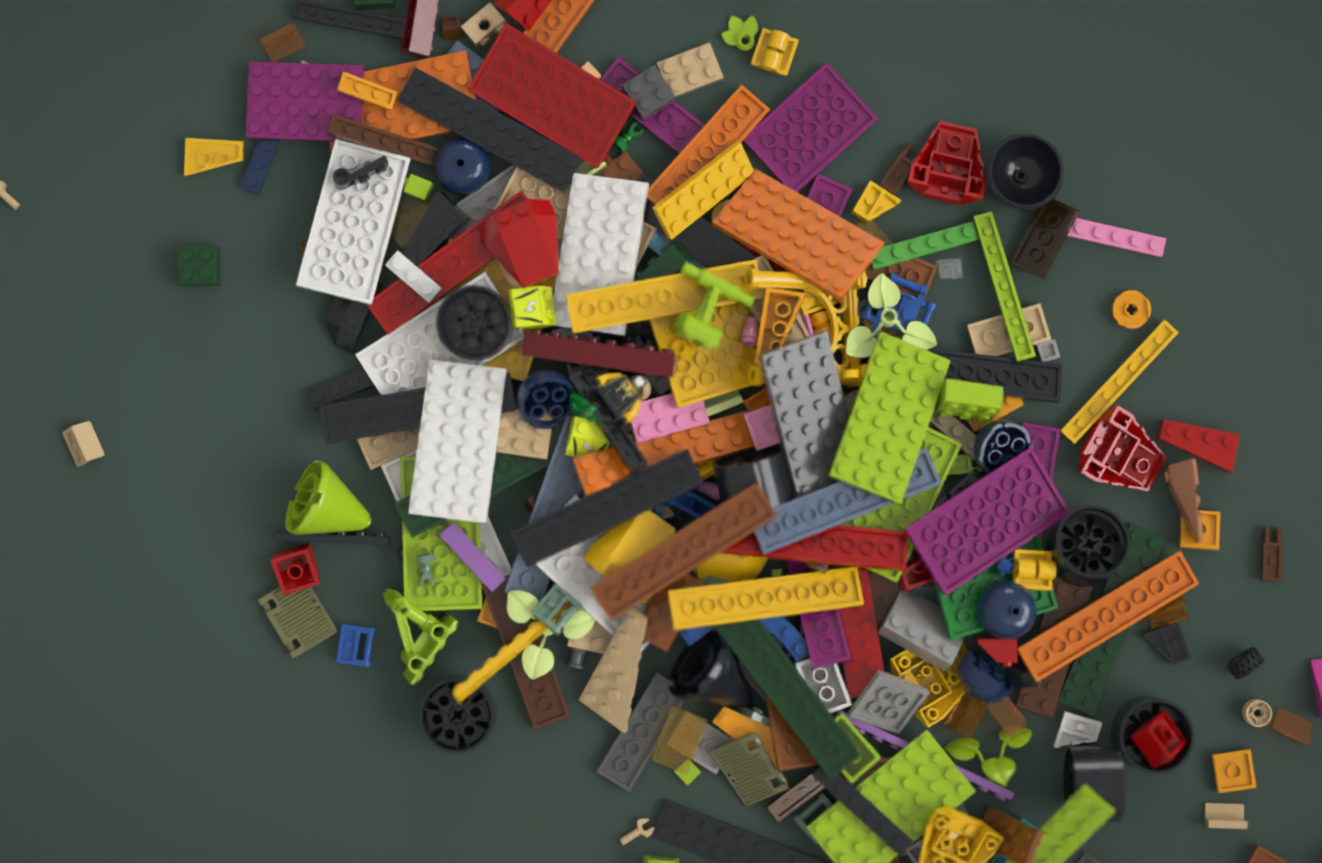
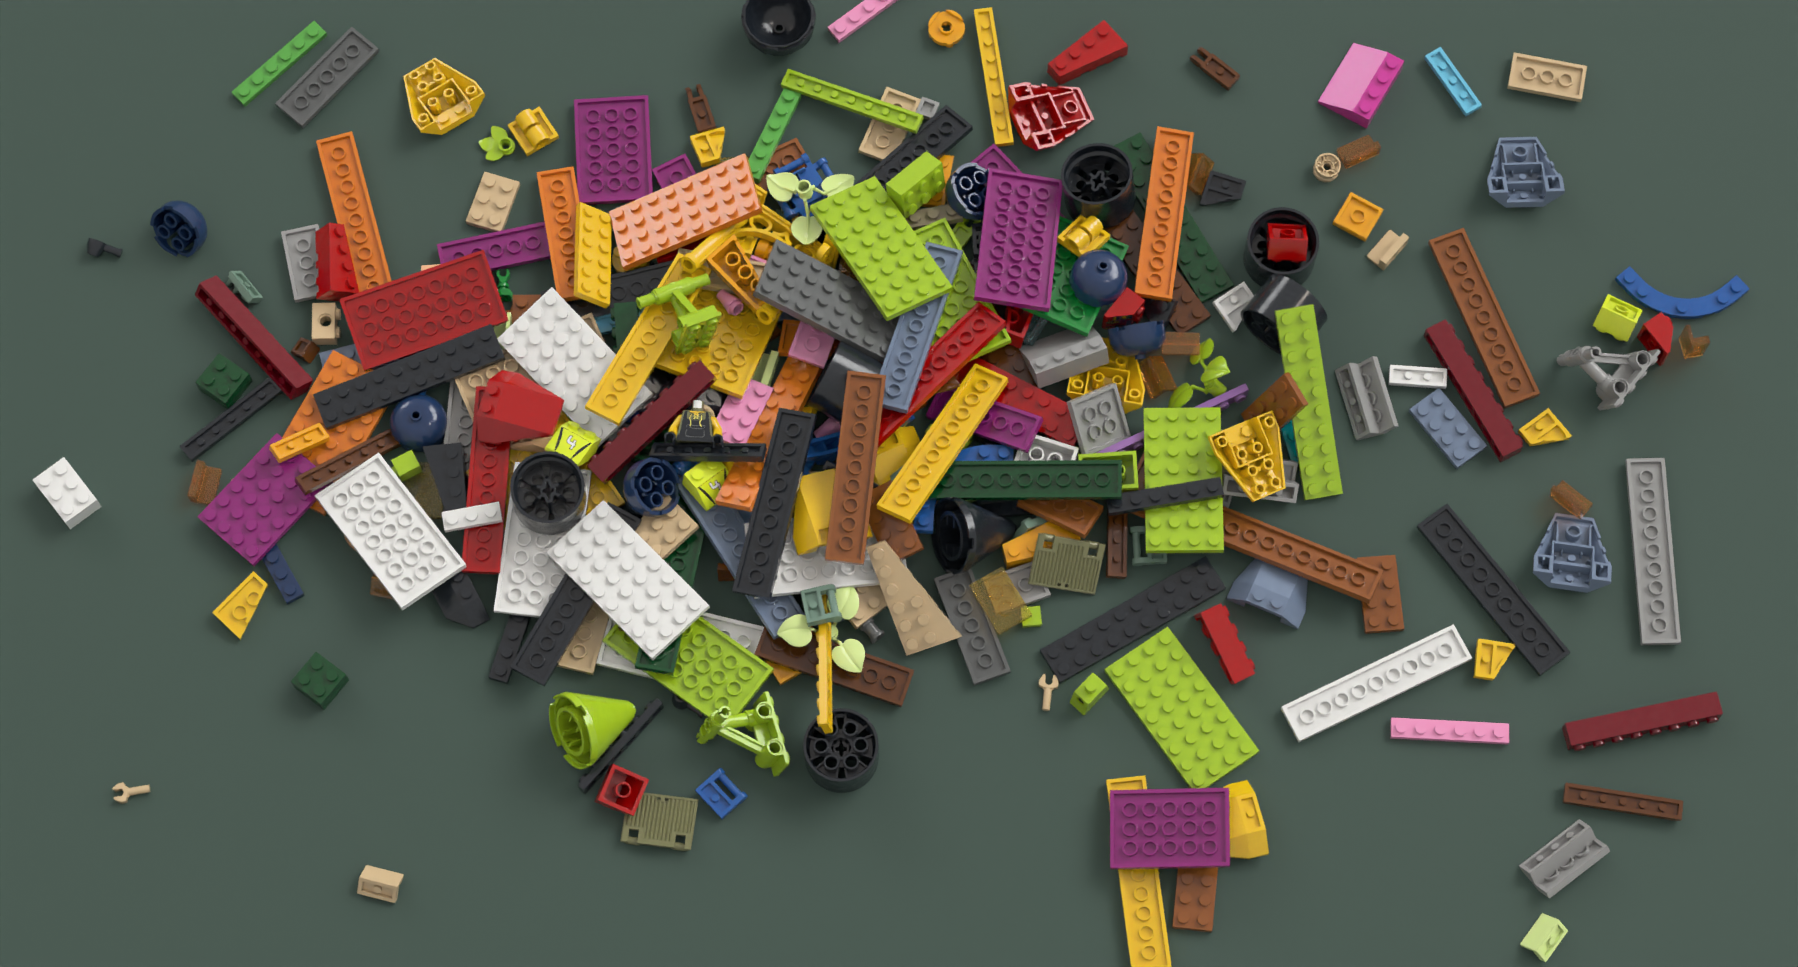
camera: 50 degrees left, 15 degrees down
black plate [333,155,389,190] -> none
sand green piece [417,554,435,588] -> none
medium lavender tile [440,522,506,592] -> none
green plate [570,392,597,422] -> none
dark grey brick [622,65,676,121] -> none
red wedge [908,121,986,205] -> none
clear panel [936,258,963,280] -> none
blue plate [997,557,1014,577] -> none
dark brown plate [1010,199,1080,280] -> none
nougat wedge [1163,459,1203,543] -> none
light orange plate [1179,510,1220,551] -> none
black tyre [1227,647,1264,679] -> none

